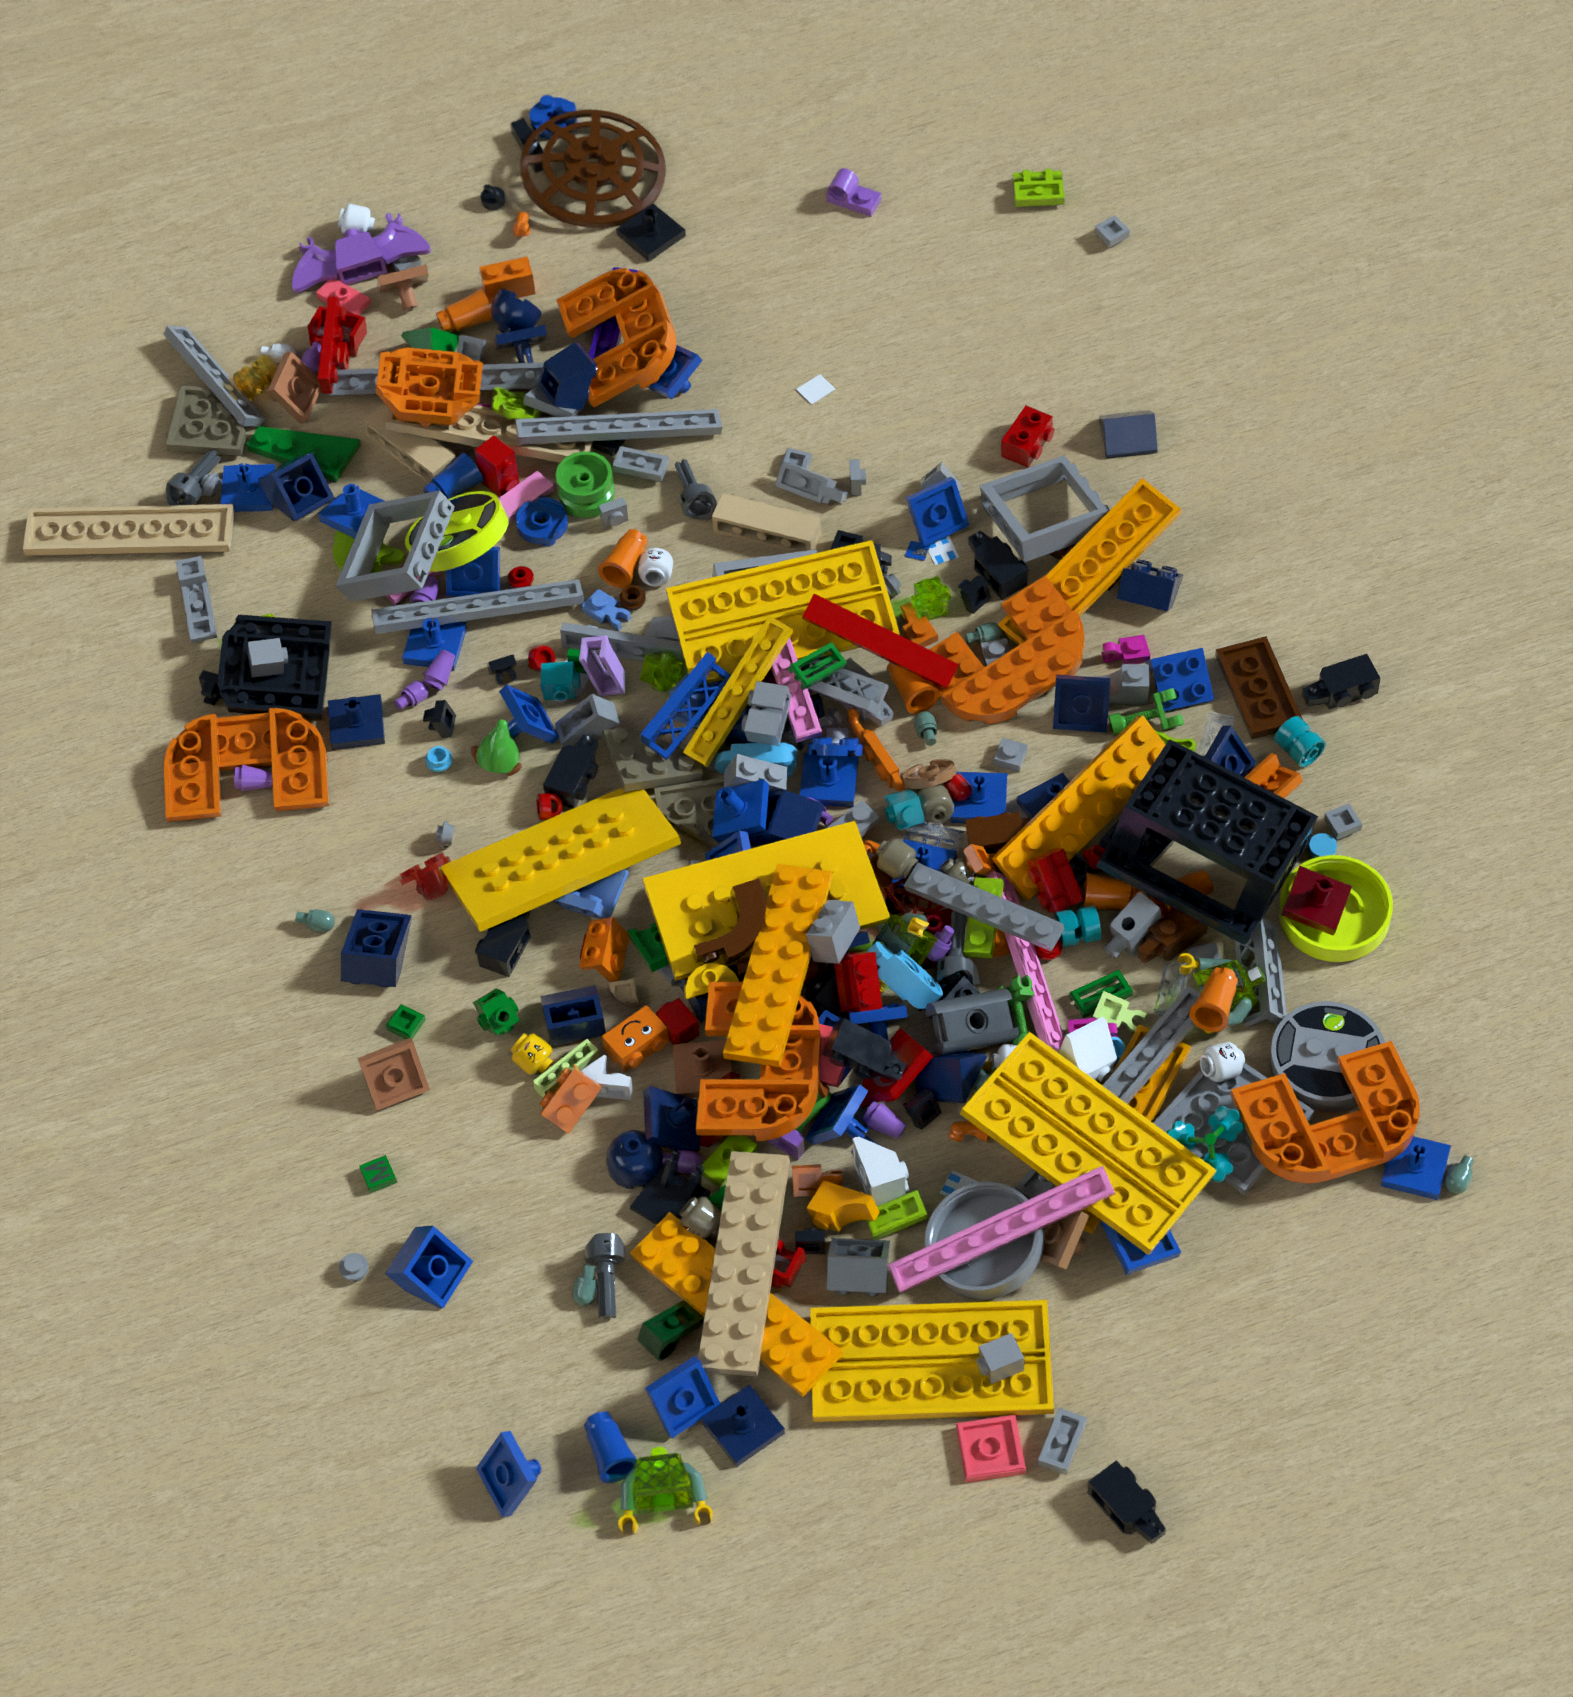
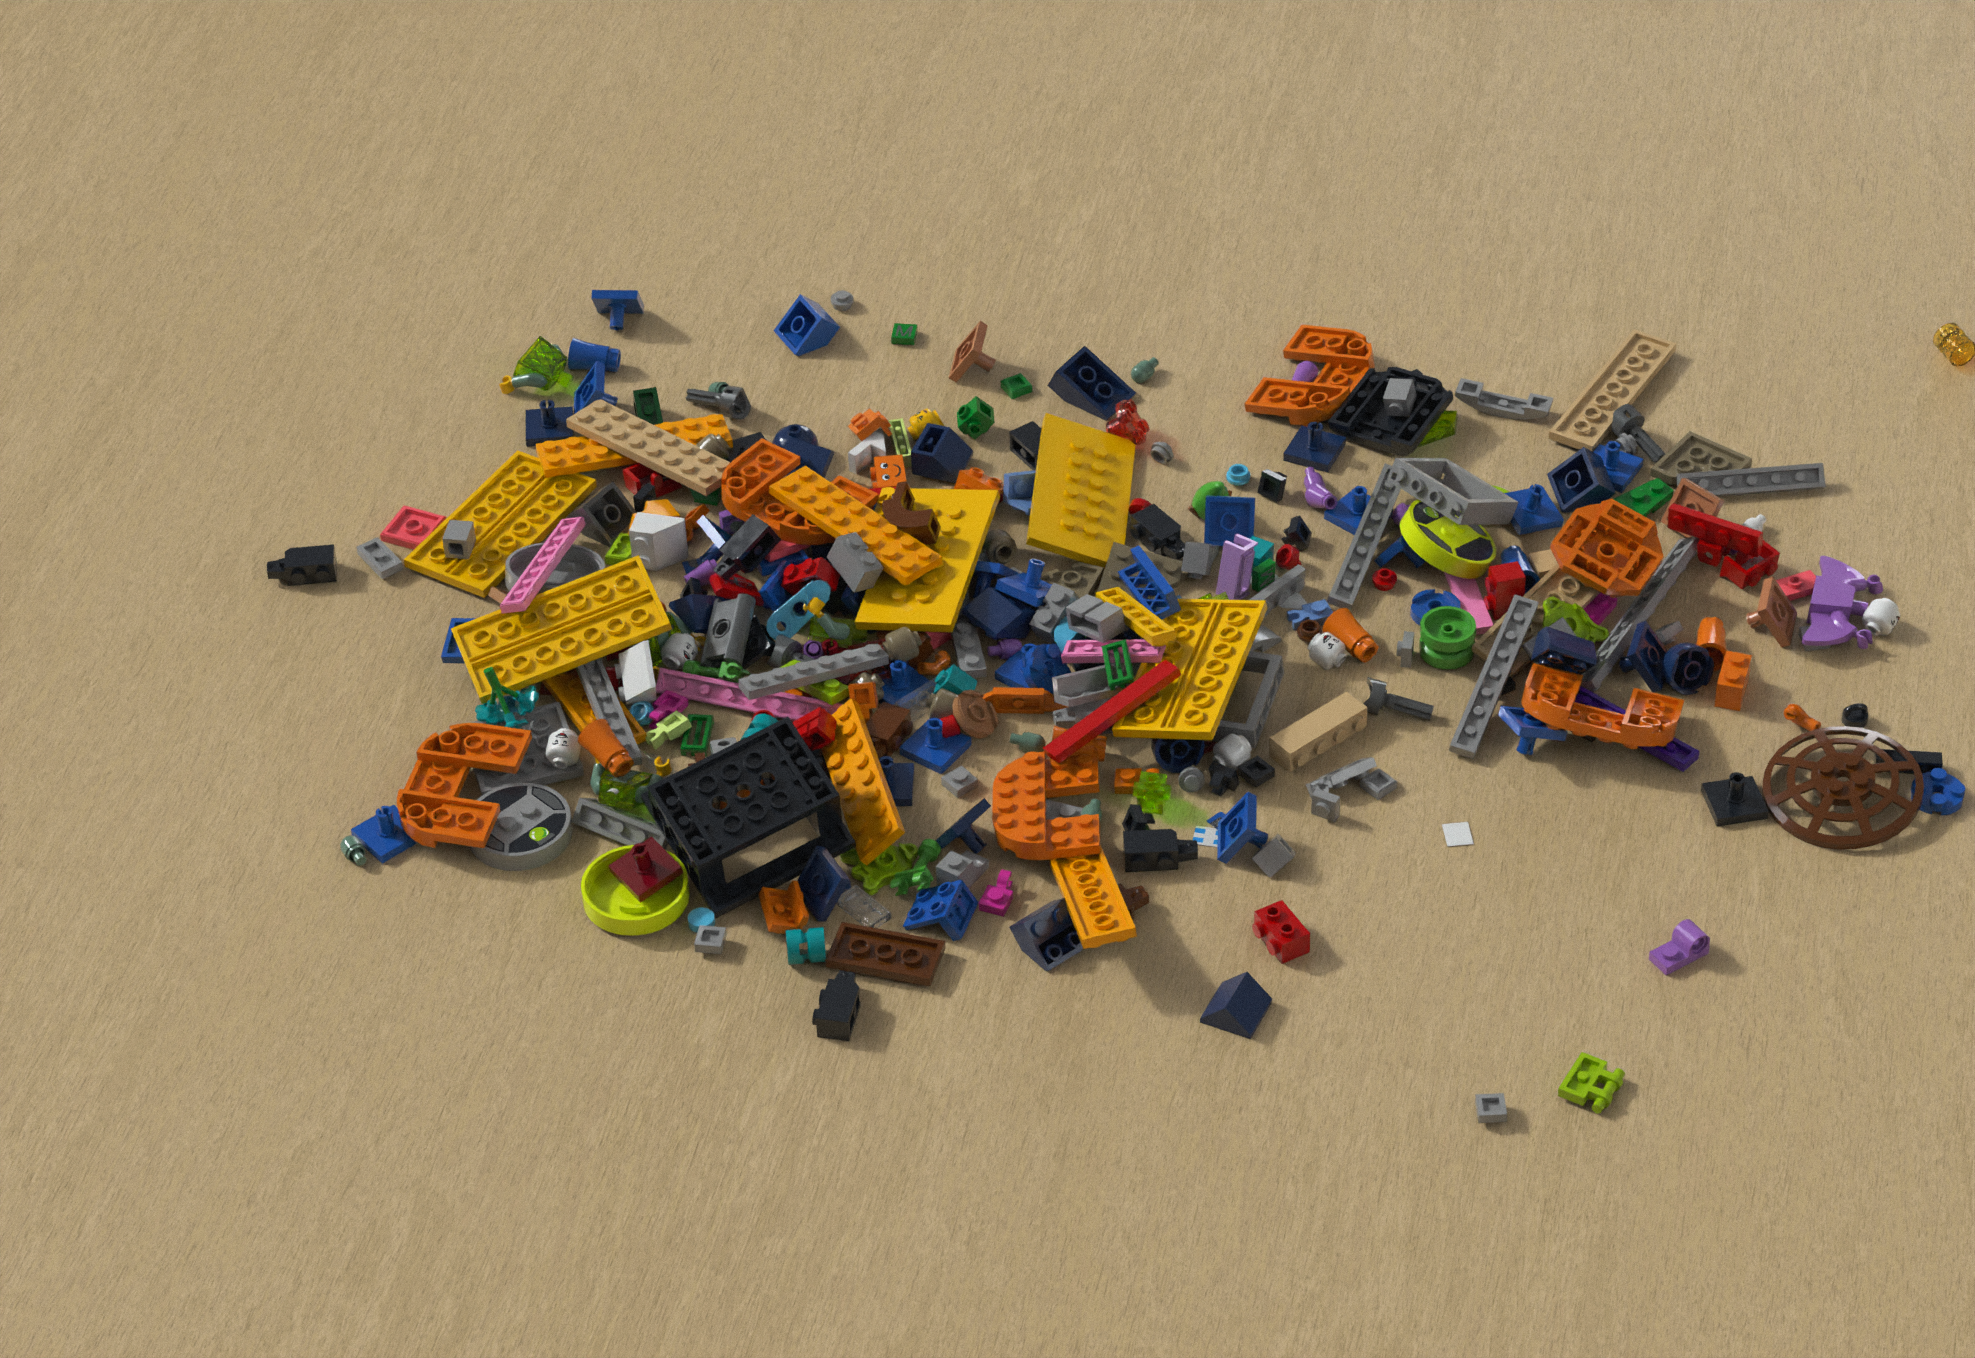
camera: 120 degrees right, 15 degrees down
clear yellow wheel [233,354,277,401] -> none
green slope [401,327,459,352] -> none
light grey plate [612,446,669,482] -> none
light grey window [980,455,1110,563] -> none

